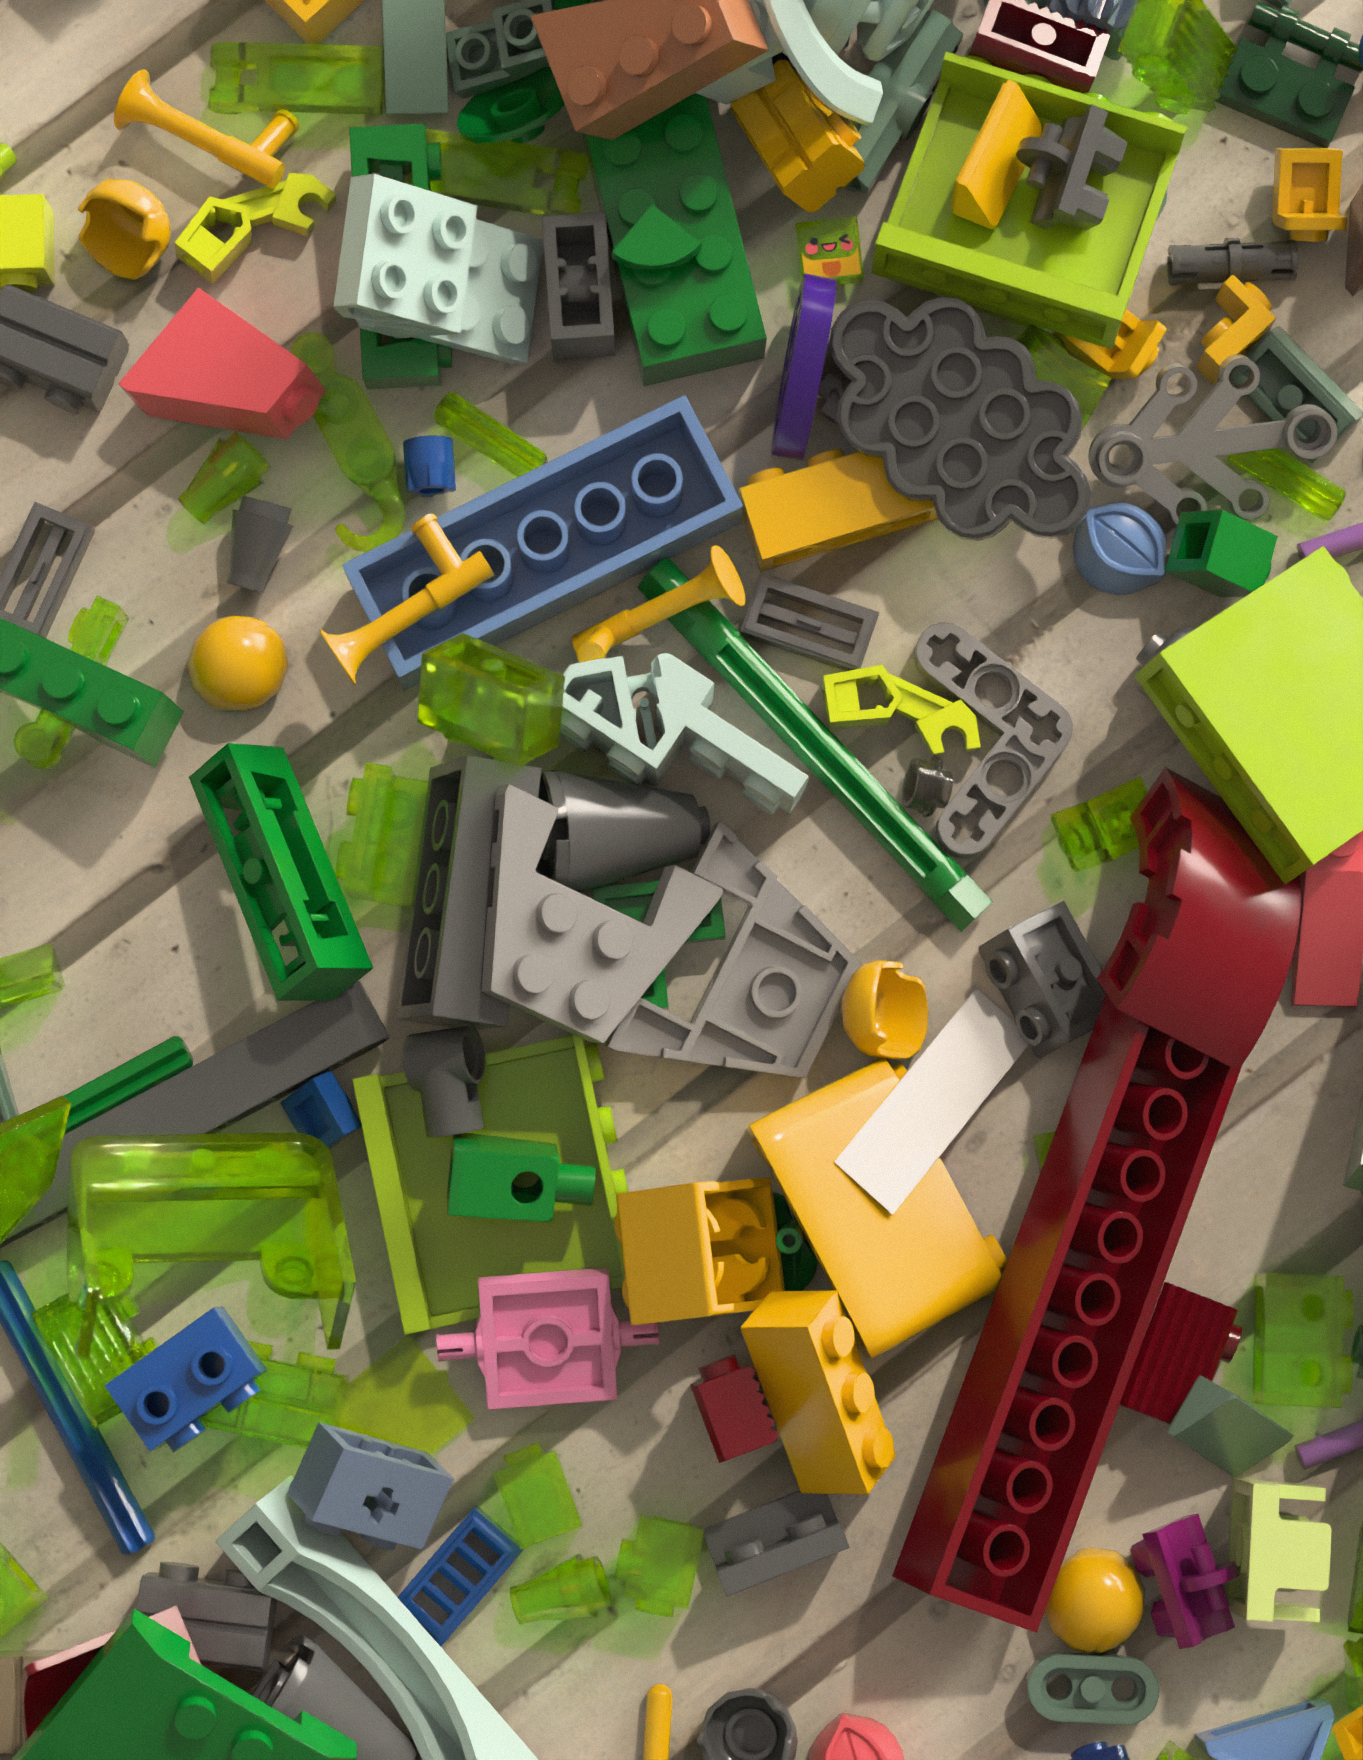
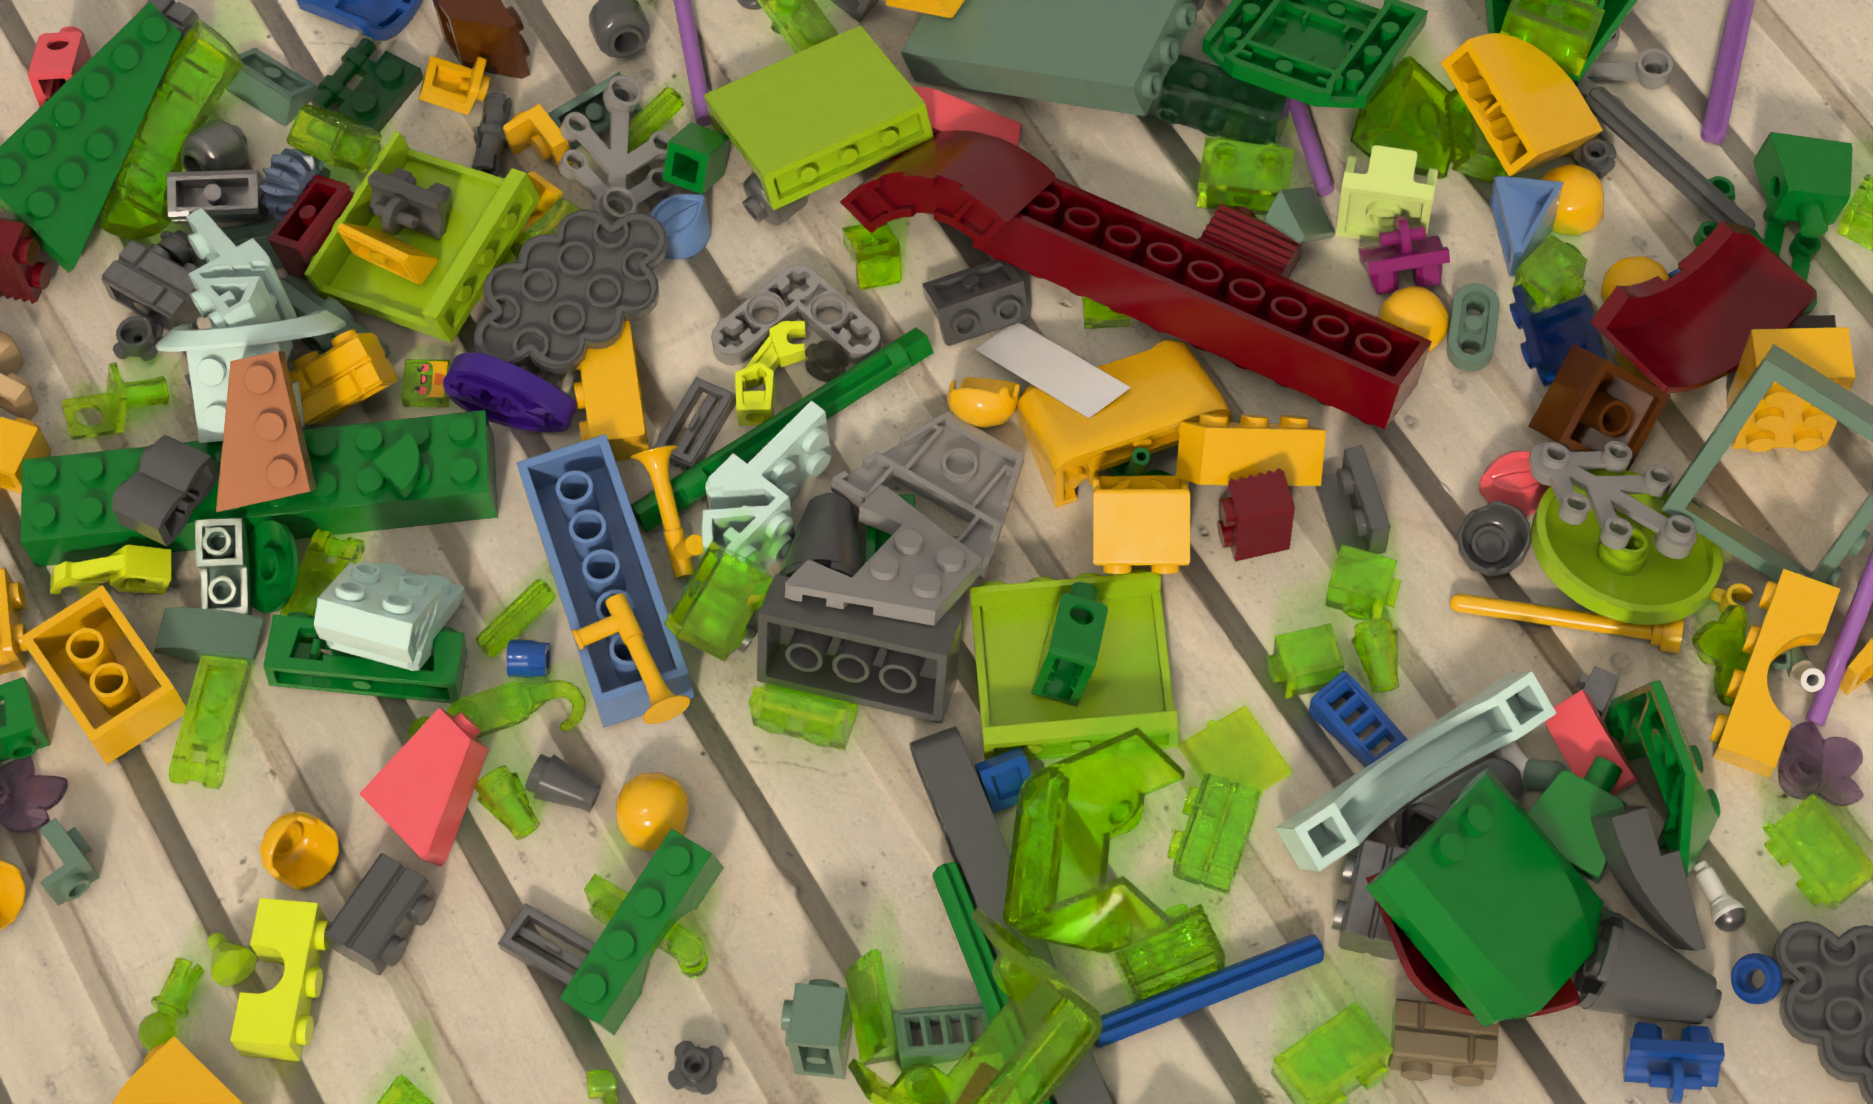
camera: 75 degrees left, 20 degrees down
blue brick [104,1306,268,1453] -> none
yellow piece [113,69,299,189] -> none
neon yellow piece [174,173,336,285] -> none
green brick [189,743,373,1001] -> none
sand blue brick [287,1422,454,1550] -> none
dark grey piece [402,1026,486,1137] -> none
bright pink plate [436,1267,659,1410] -> none
dark grey brick [542,212,615,360] -> none

